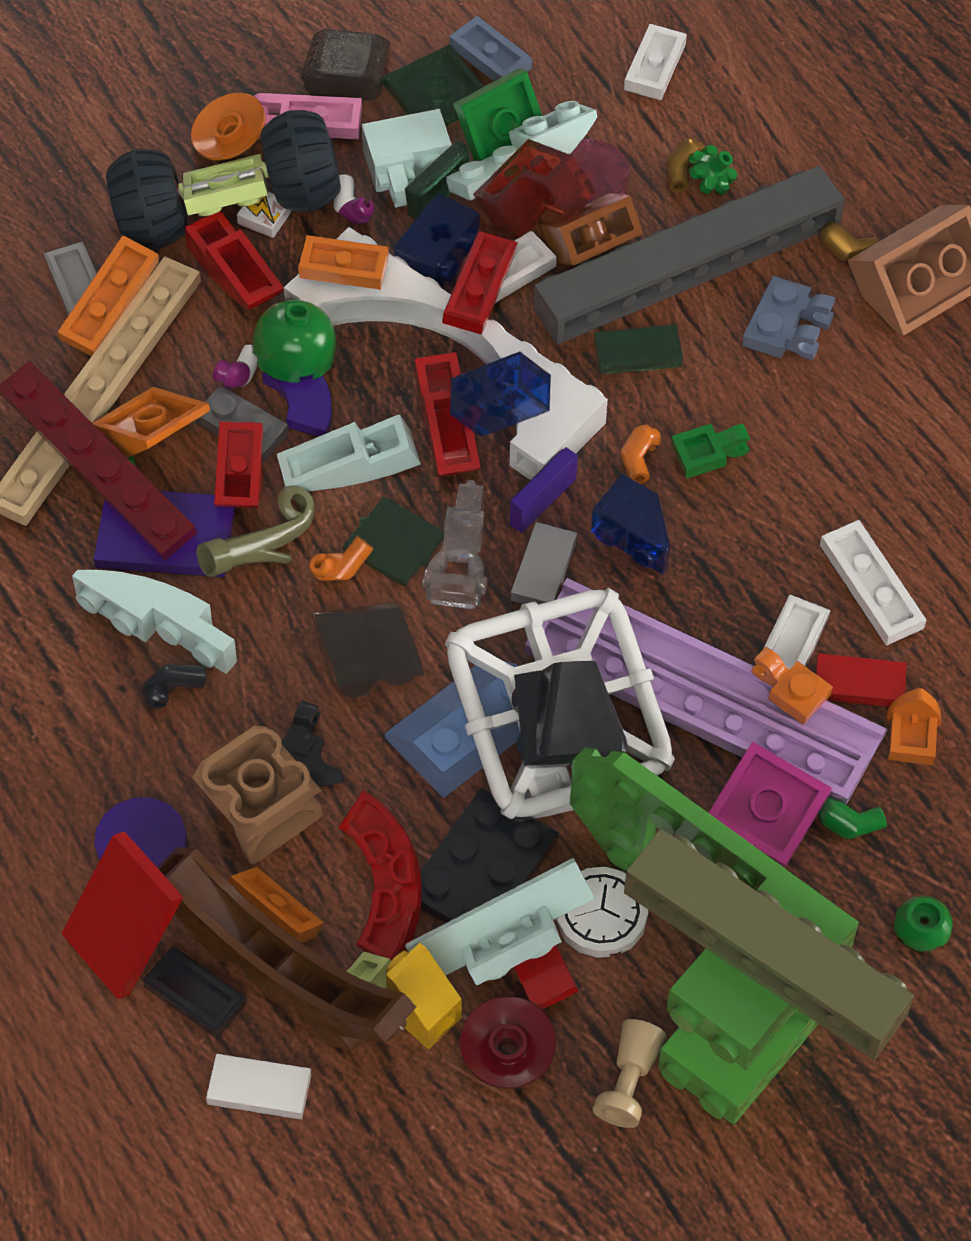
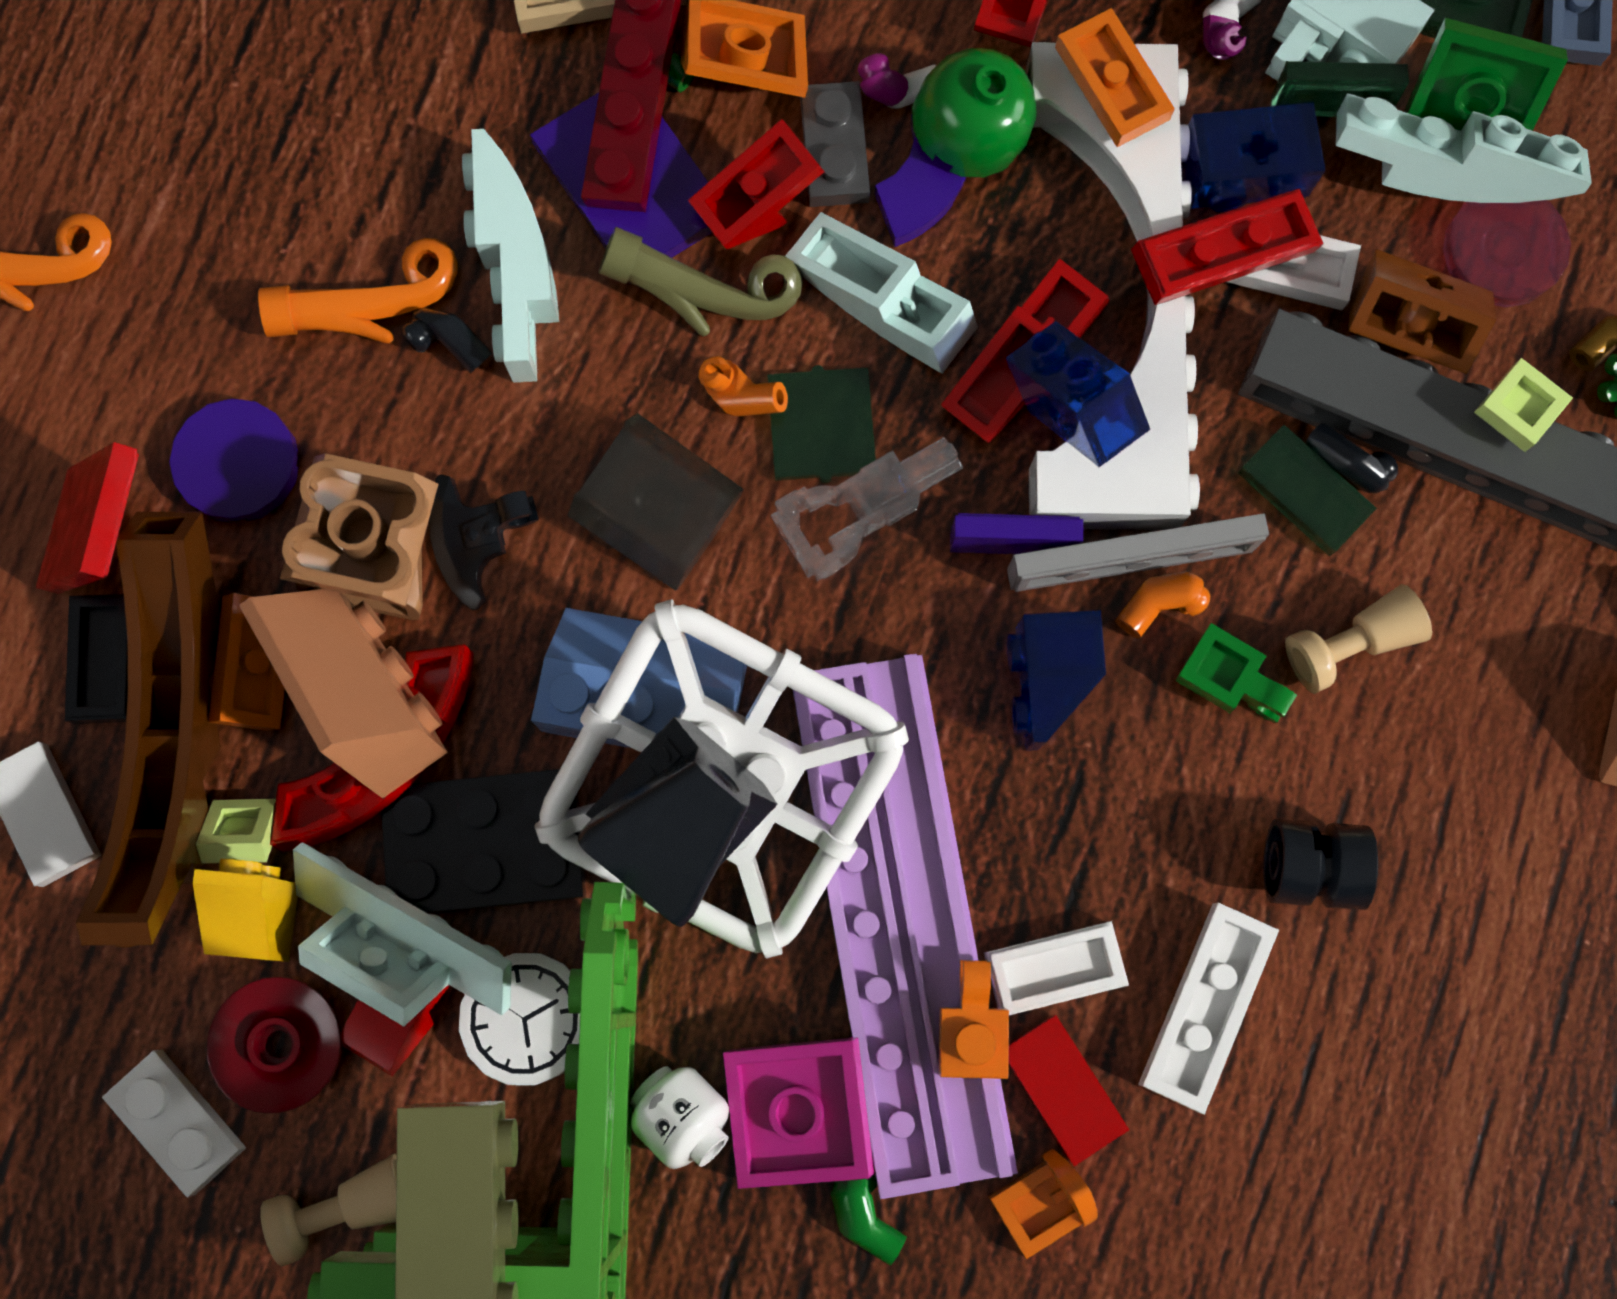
camera: 50 degrees right, 20 degrees up
clear red brick [473,139,597,238] -> none
light grey tile [511,522,577,605] -> none
sand blue plate [743,276,835,361] -> none
none -> white plate [102,1050,246,1198]
none -> nougat slope [239,589,448,799]
none -> orange plant [258,238,458,344]
none -> light grey tile [1007,513,1269,592]
none -> black wheel [1263,819,1378,910]
none -> tan piece [1285,584,1432,694]
none -> black arm [1305,423,1398,493]
none -> yellowish green plate [1474,358,1573,452]

